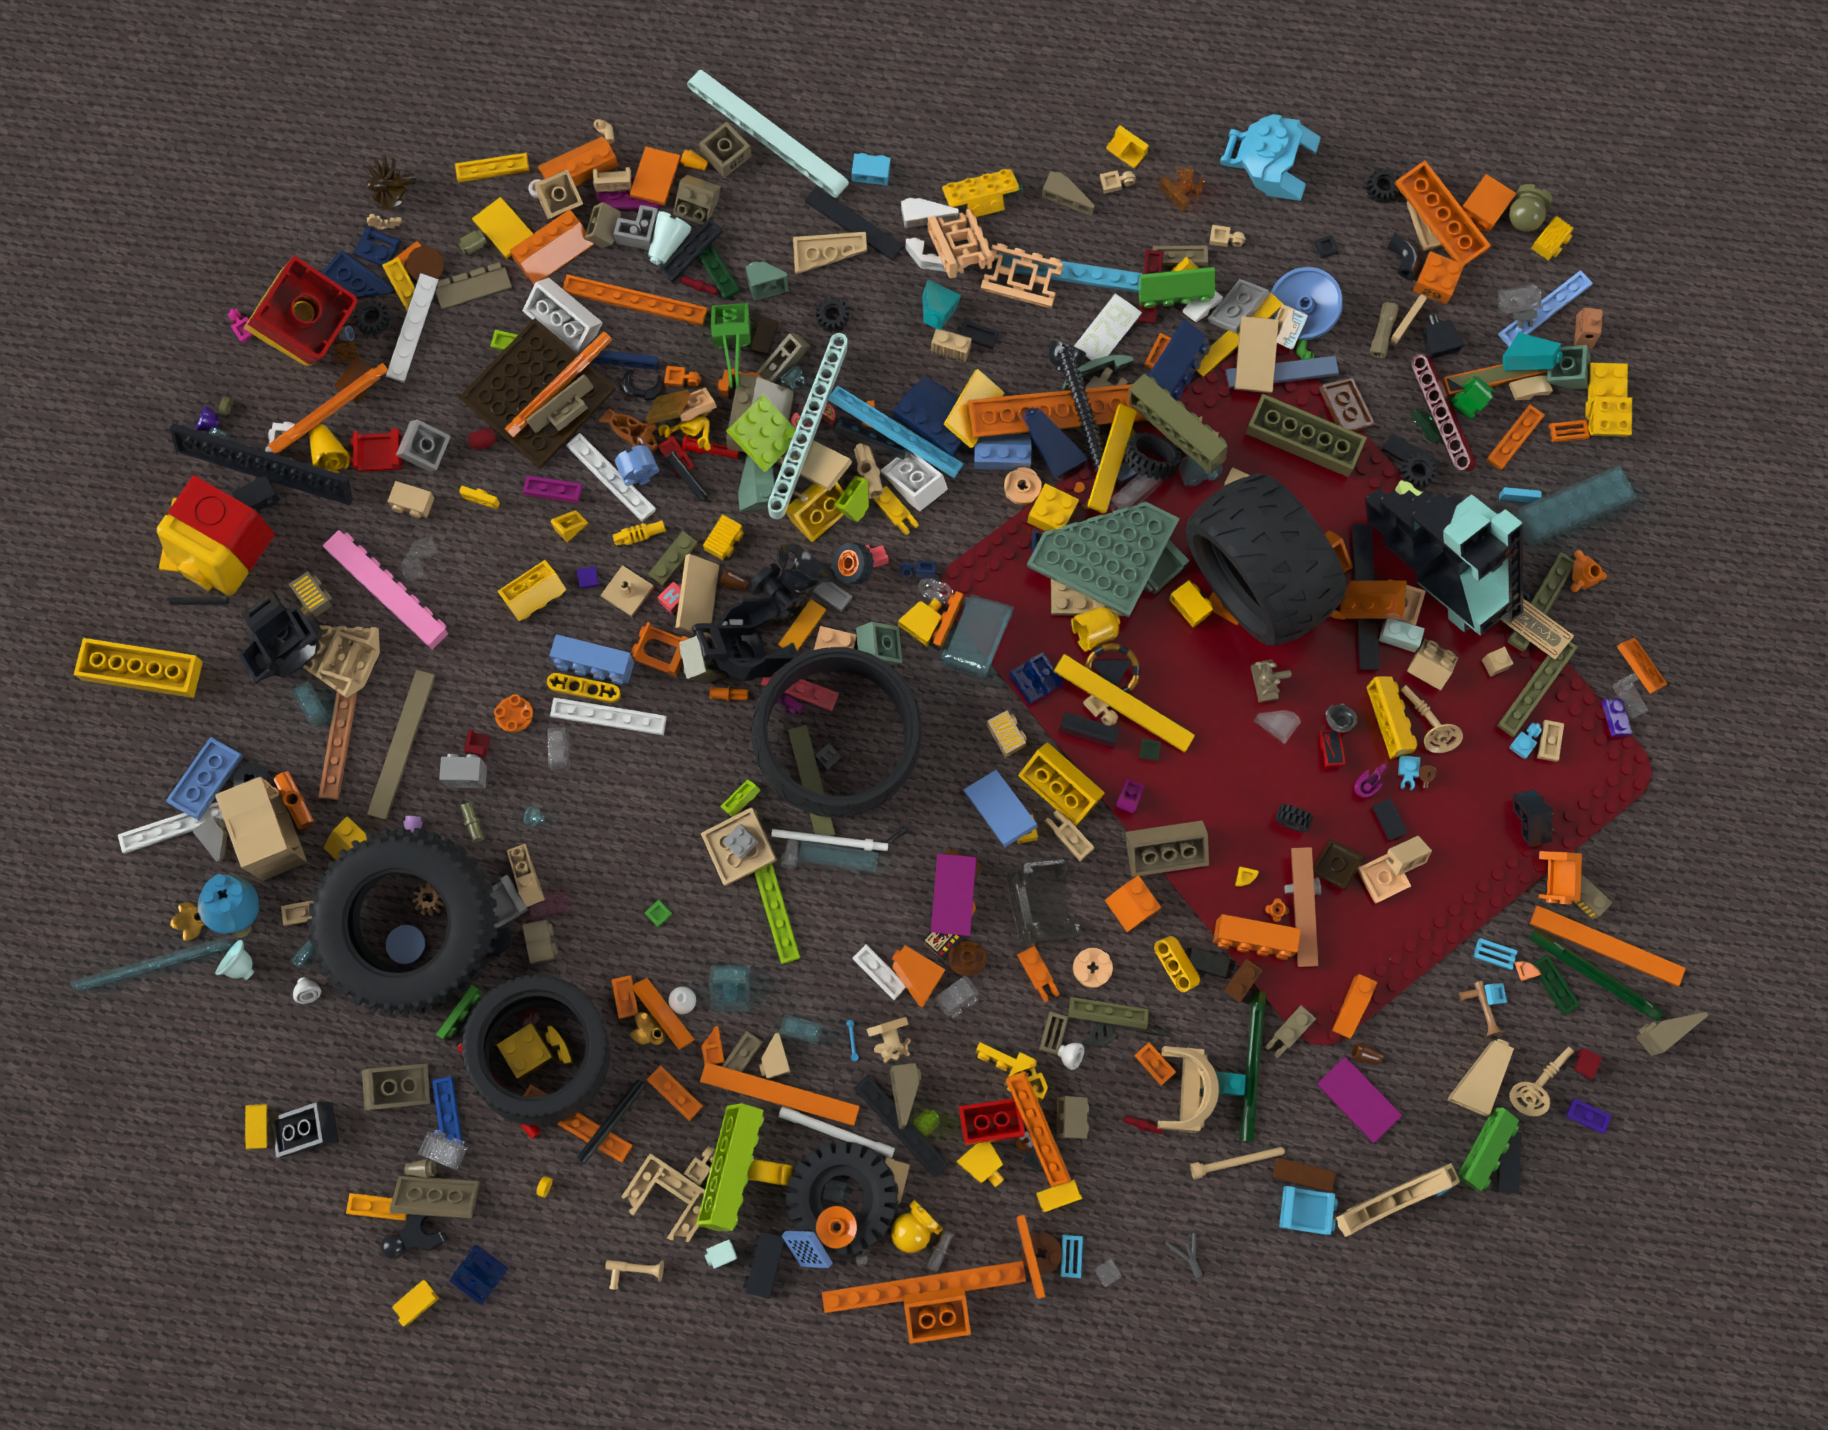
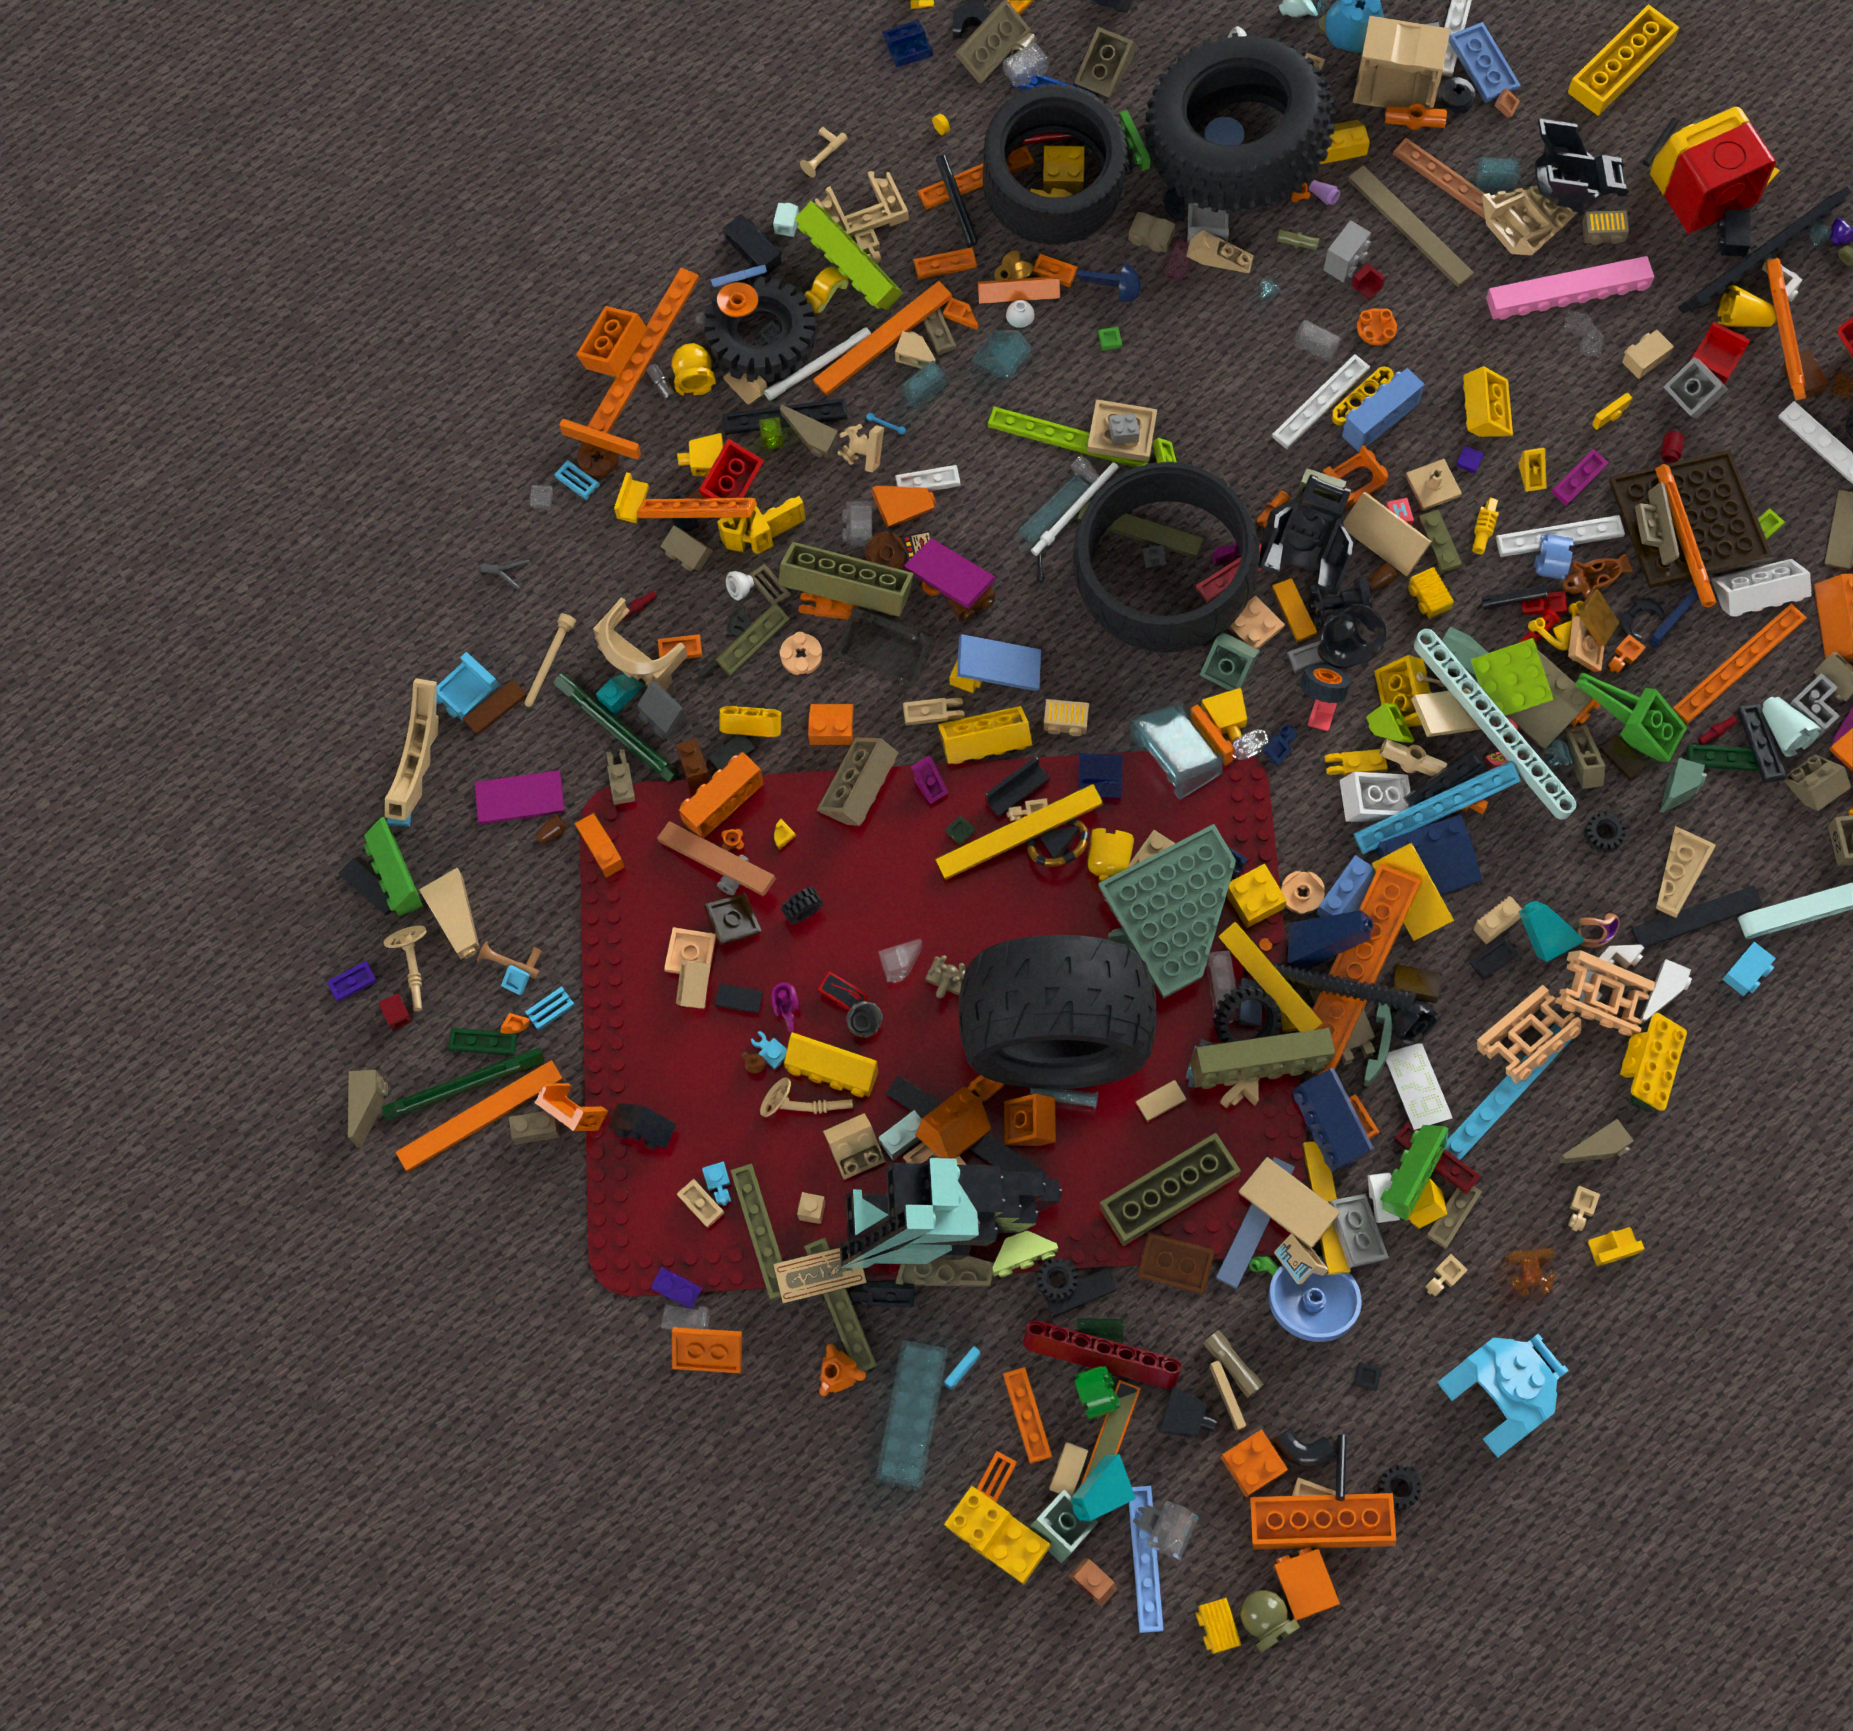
camera: 130 degrees right, 5 degrees down
none -> dark grey slope [637,680,687,741]
none -> olive brick [778,542,914,617]
none -> dark blue piece [1076,262,1141,302]
none -> black bar [1335,1434,1347,1501]
none -> dark brown tile [1393,964,1440,1003]
none -> nougat tile [1494,88,1520,118]
none -> nougat piece [1577,913,1620,948]

